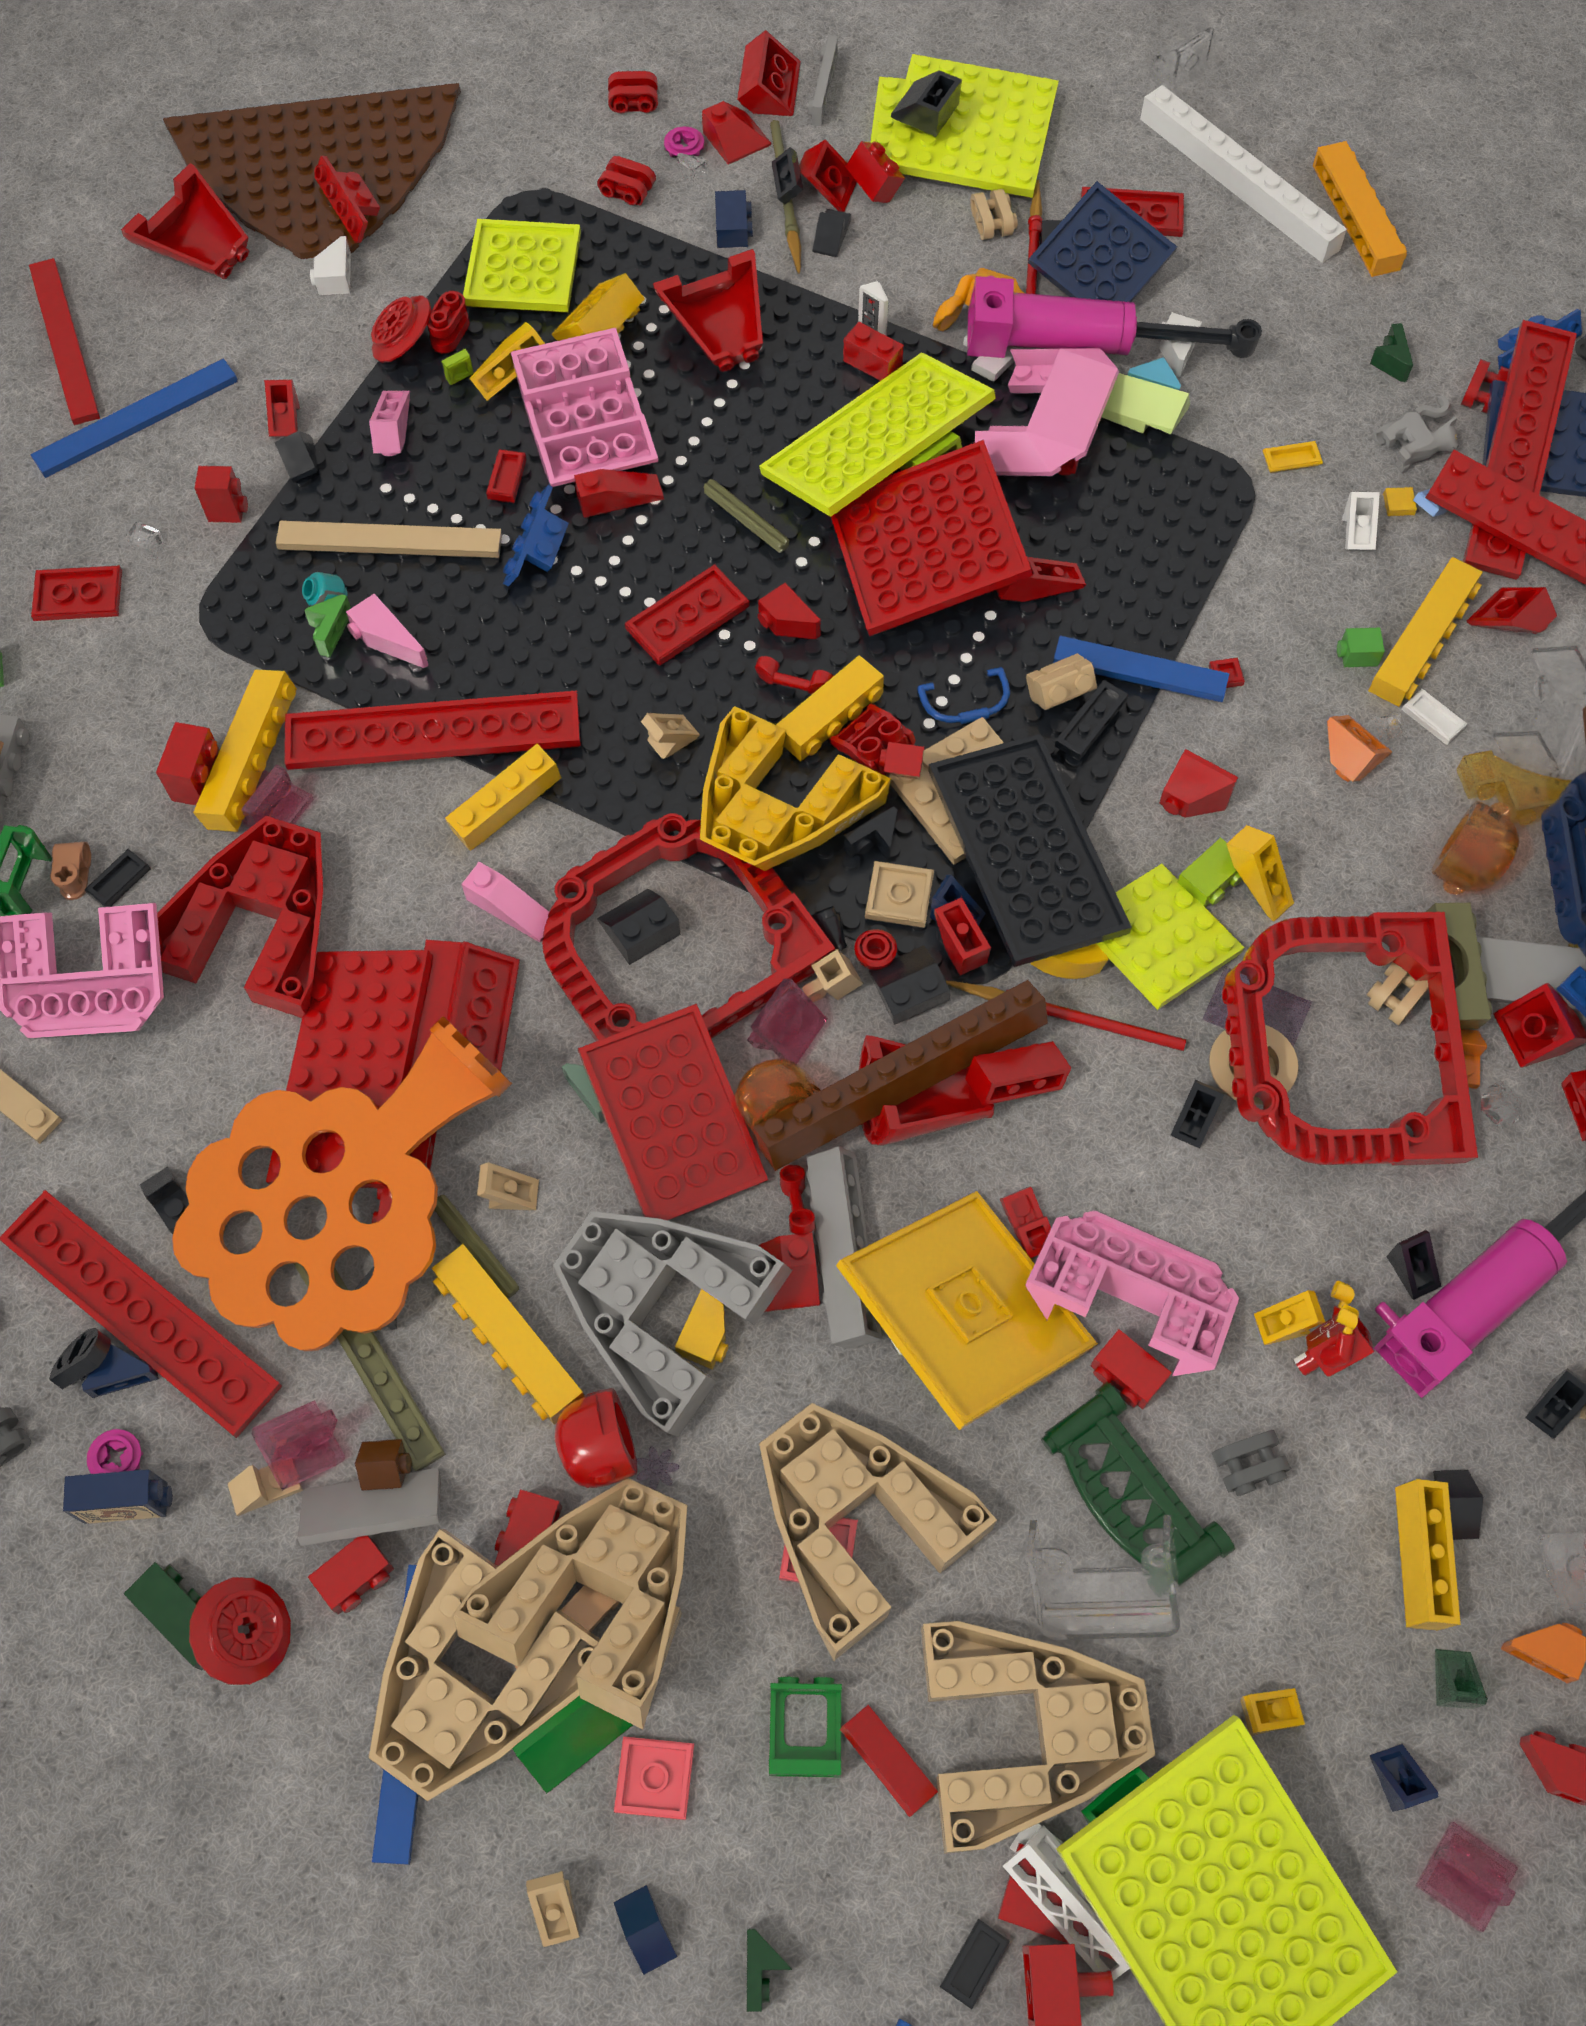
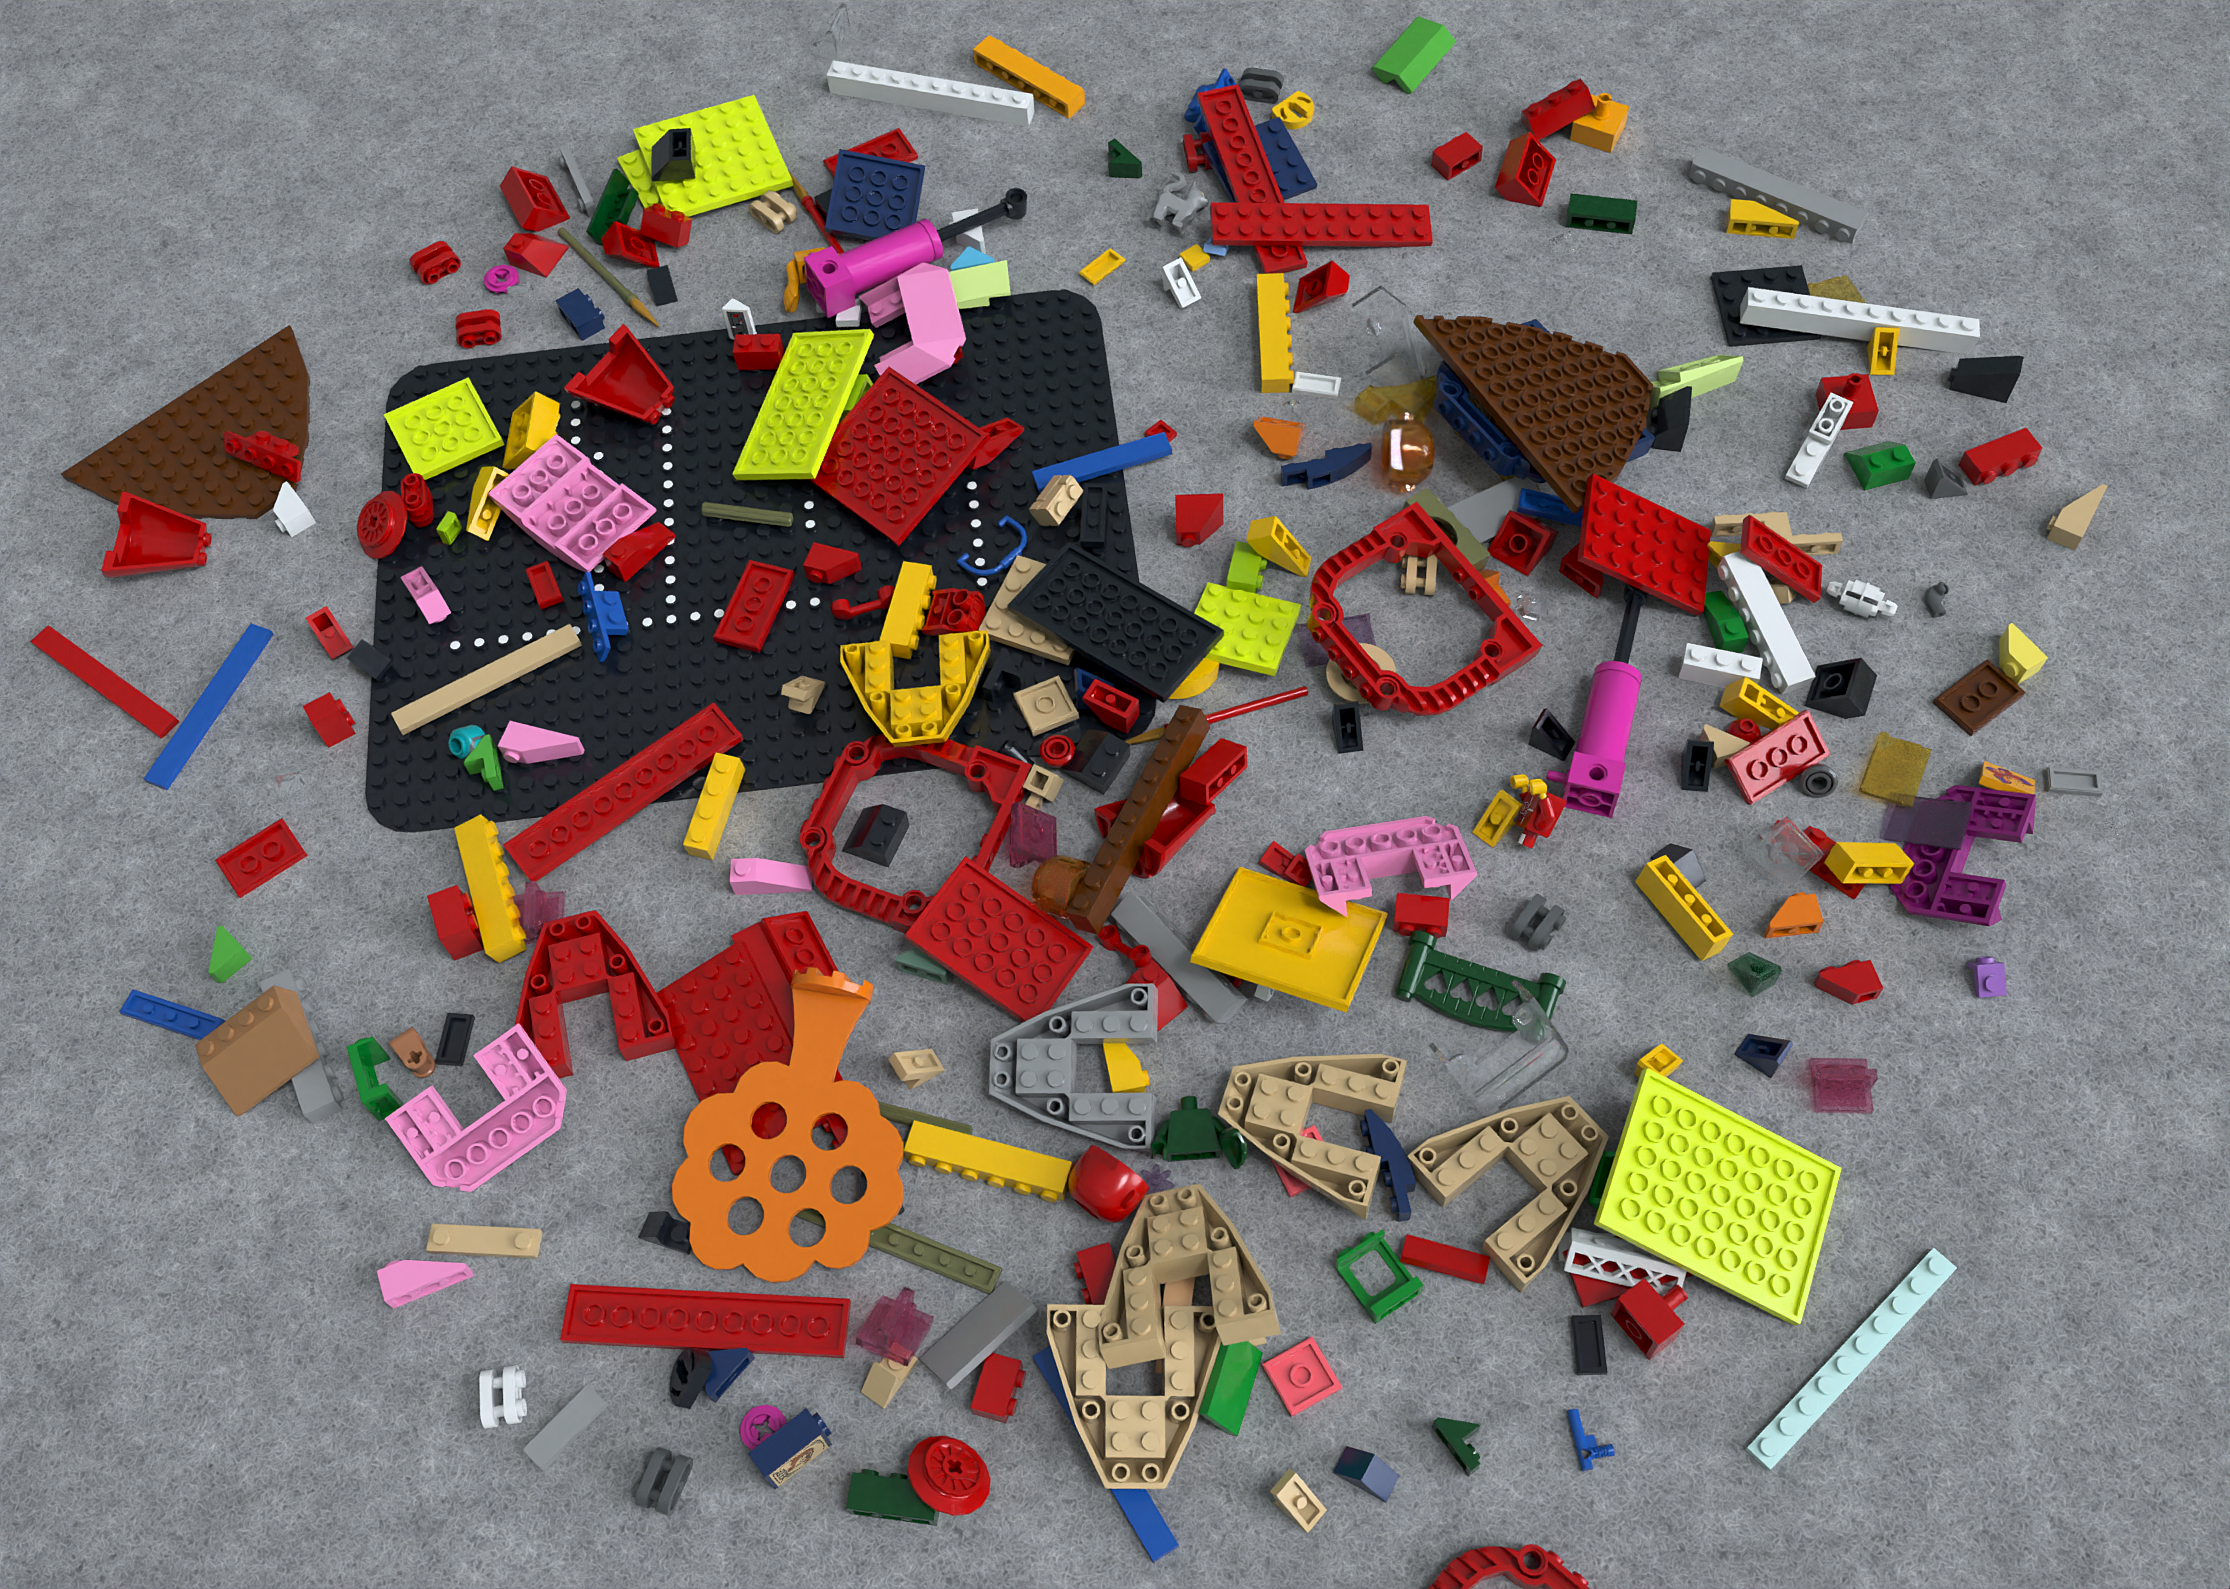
camera: 30 degrees left, 5 degrees down
reddish brown brick [355,1439,411,1491] -> none
black plate [771,147,803,205] -> none
red brick [879,742,924,779] -> none
bright green brick [1337,627,1385,668] -> none
none -> dark green bracket [586,168,639,246]
none -> dark green torso [1150,1096,1247,1169]
none -> dark blue slope [1280,443,1372,490]
none -> dark blue slope [1360,1109,1416,1222]

